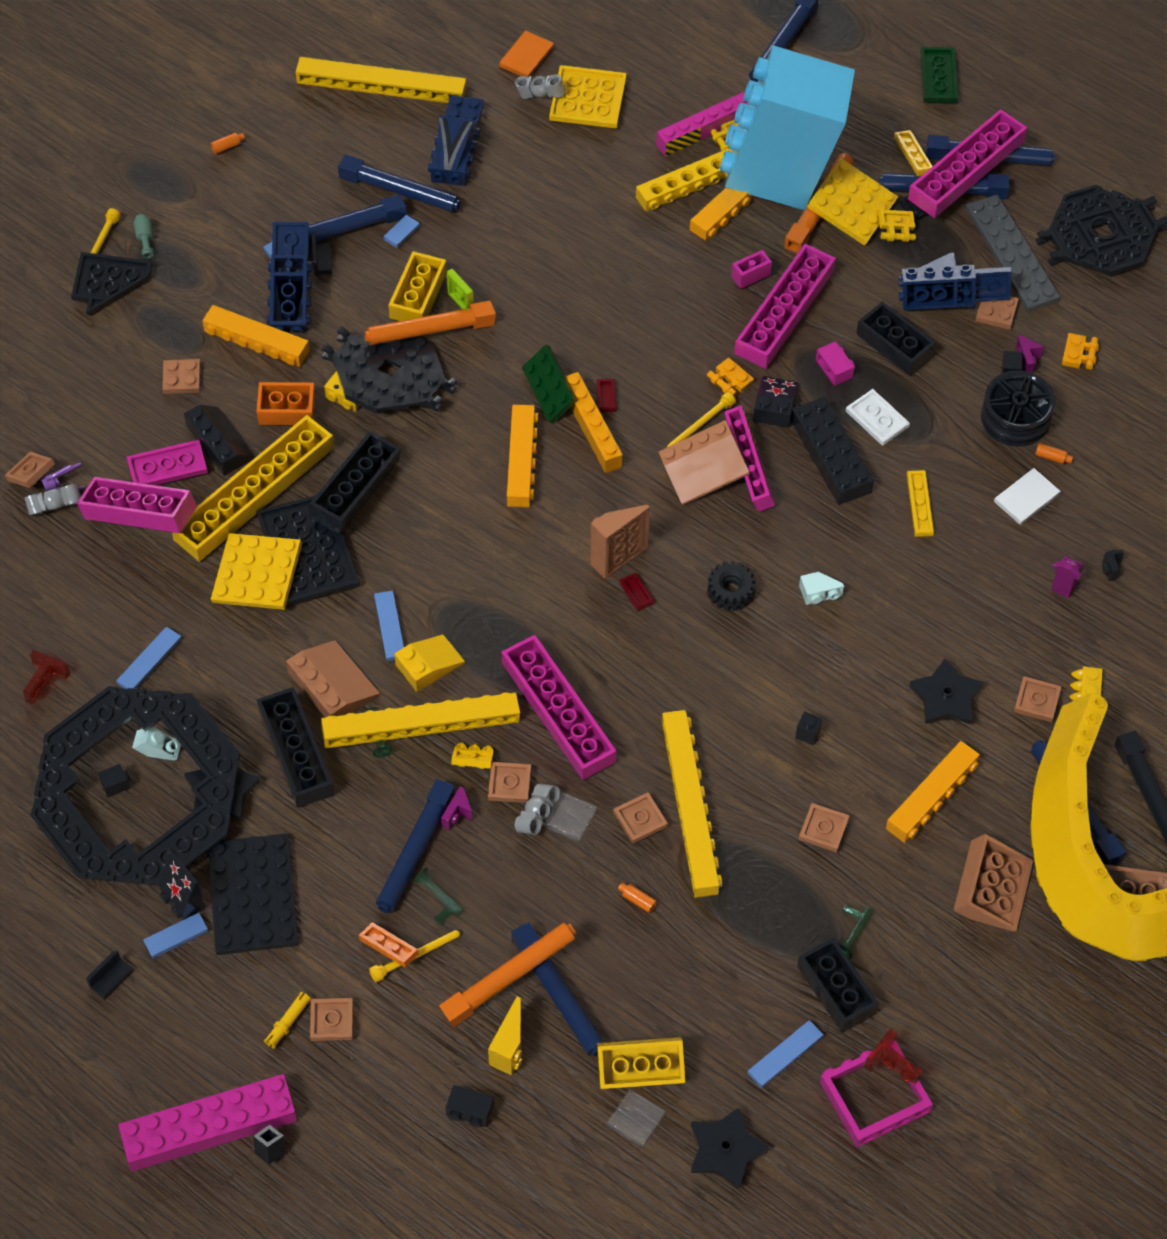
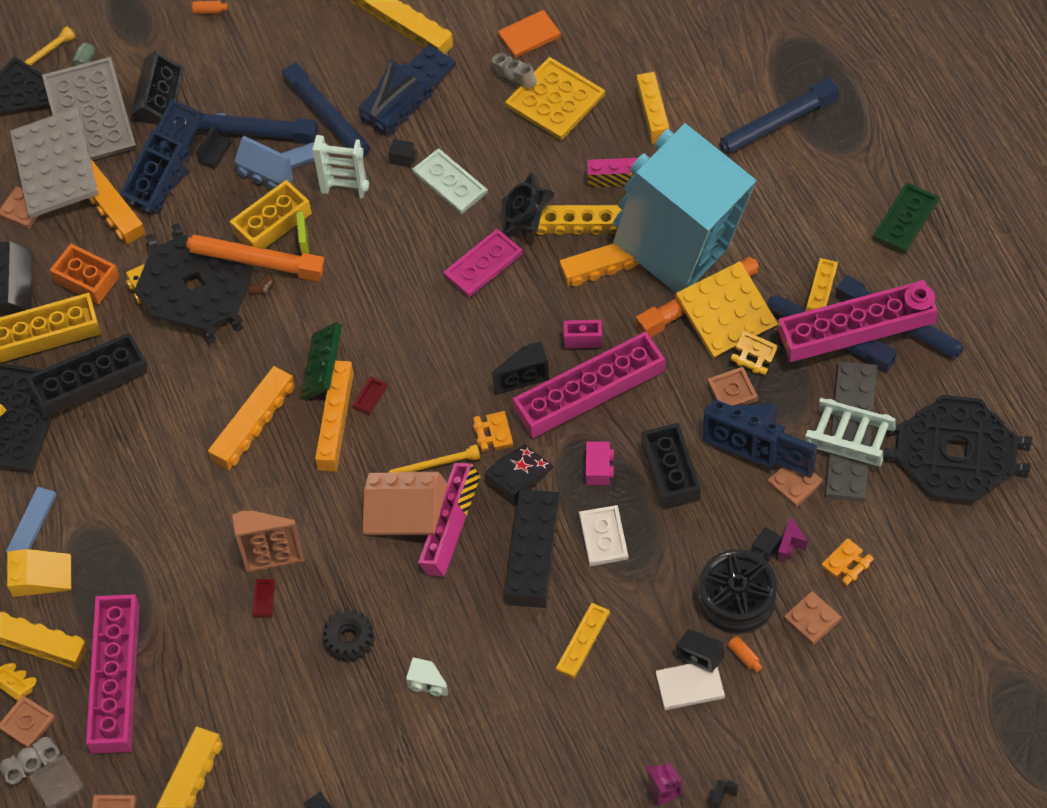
camera: 35 degrees right, 0 degrees up
none -> light grey plate [10,107,99,218]
none -> light grey plate [42,57,136,160]
none -> black slope [131,51,184,124]
none -> medium blue slope [234,136,293,190]
none -> reddish brown arm [249,275,274,295]
none -> light aqua fence [313,135,369,198]
none -> black brick [388,139,417,168]
none -> light aqua tile [412,148,488,214]
none -> dark pink plate [443,229,523,298]
none -> black slope [492,342,549,395]
none -> black plate [501,173,555,237]
none -> yellow brick [637,72,669,144]
none -> black brick [676,629,725,673]
none -> nougat plate [708,367,758,405]
none -> nougat plate [784,591,841,646]
none -> light aqua fence [805,398,895,467]
none -> dark pink piece [904,284,935,310]

